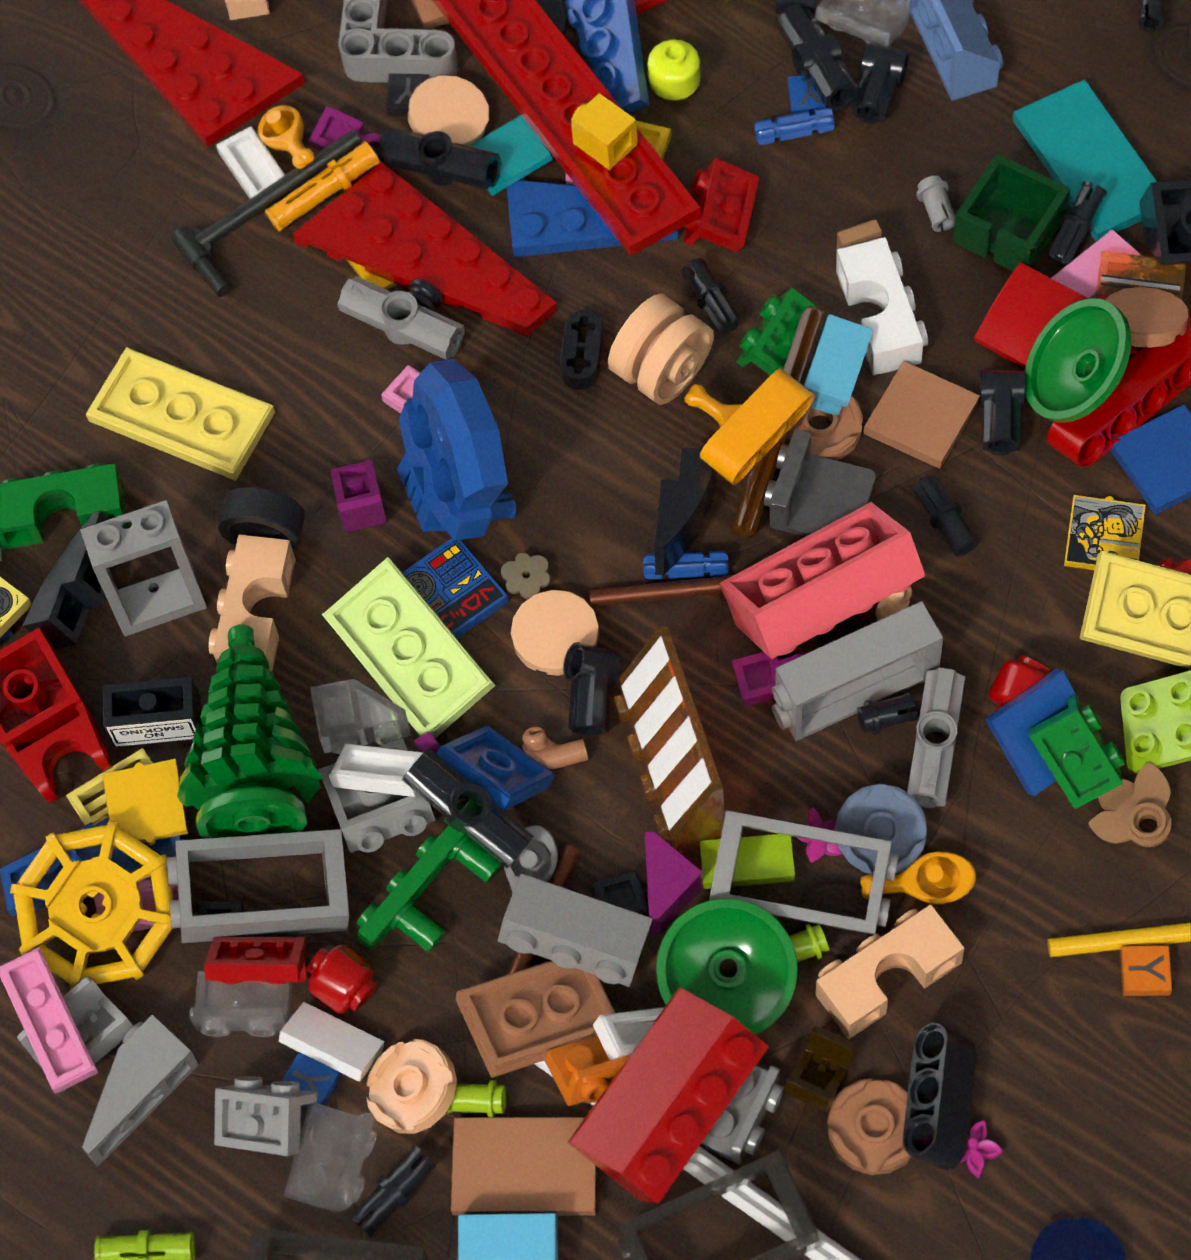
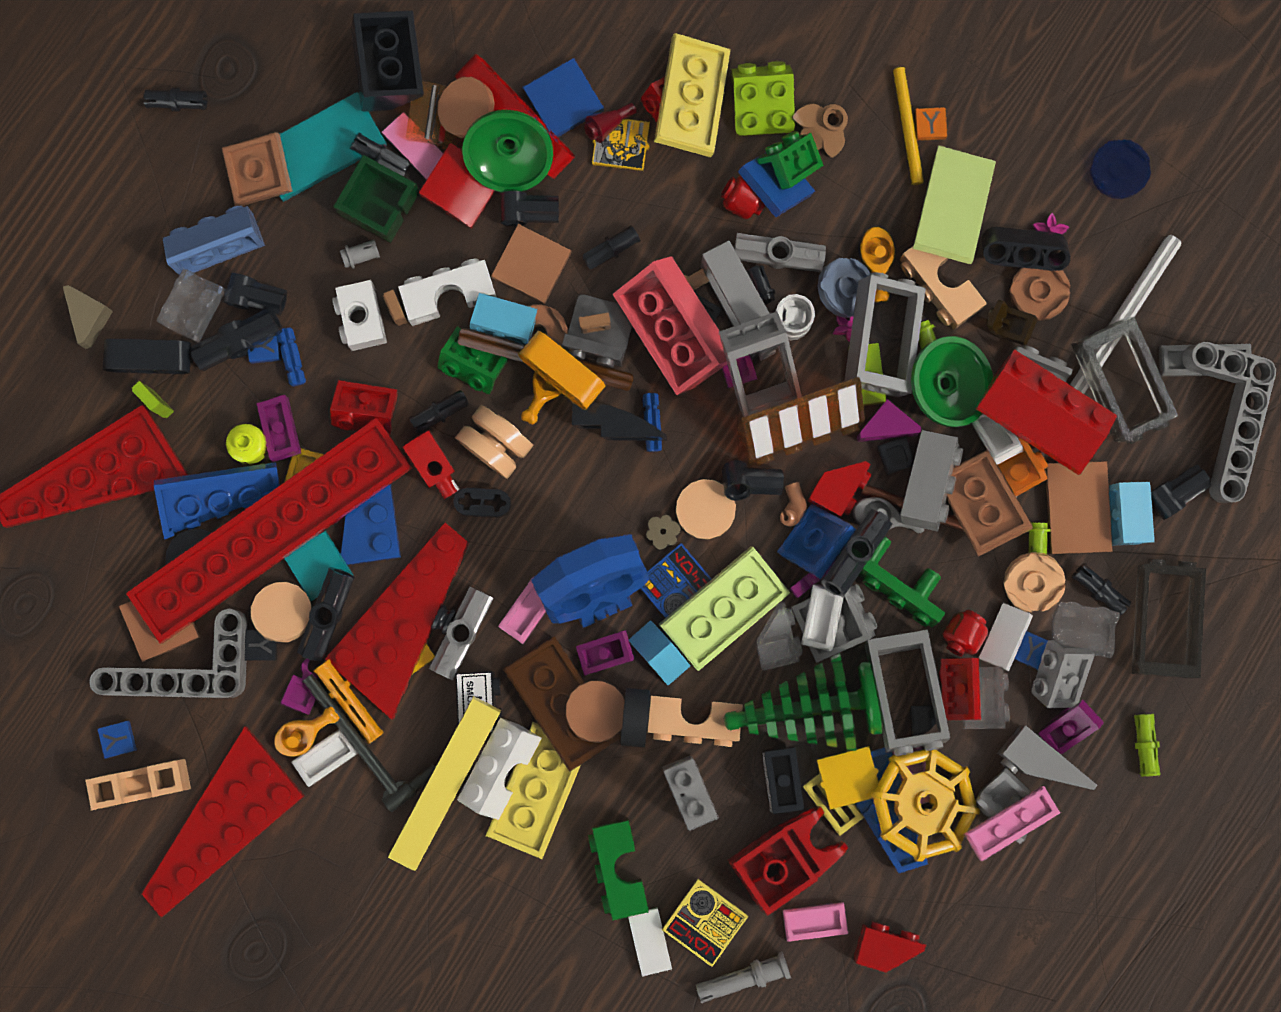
camera: 100 degrees left, 20 degrees up
black slope [23,511,117,649] -> none
yellow brick [571,93,638,170] -> none
copper bar [589,575,734,607] -> none
none -> nougat tile [222,132,293,206]
none -> magenta plate [256,395,301,462]
none -> white brick [332,280,387,351]
none -> light yellow tile [388,696,501,871]
none -> red torso [403,430,460,499]
none -> brick [455,671,502,733]
none -> white arch [457,718,542,820]
none -> reddish brown tile [503,636,621,772]
none -> nougat tile [566,681,625,743]
none -> medium nougat tile [579,312,611,334]
none -> dark red cone [584,103,637,143]
none -> medium azure slope [629,620,691,685]
none -> light grey window [719,312,804,424]
none -> white wheel [775,294,815,340]
none -> red slope [807,461,872,518]
none -> yellowish green tile [913,146,996,264]
none -> magenta slope [1038,700,1104,754]

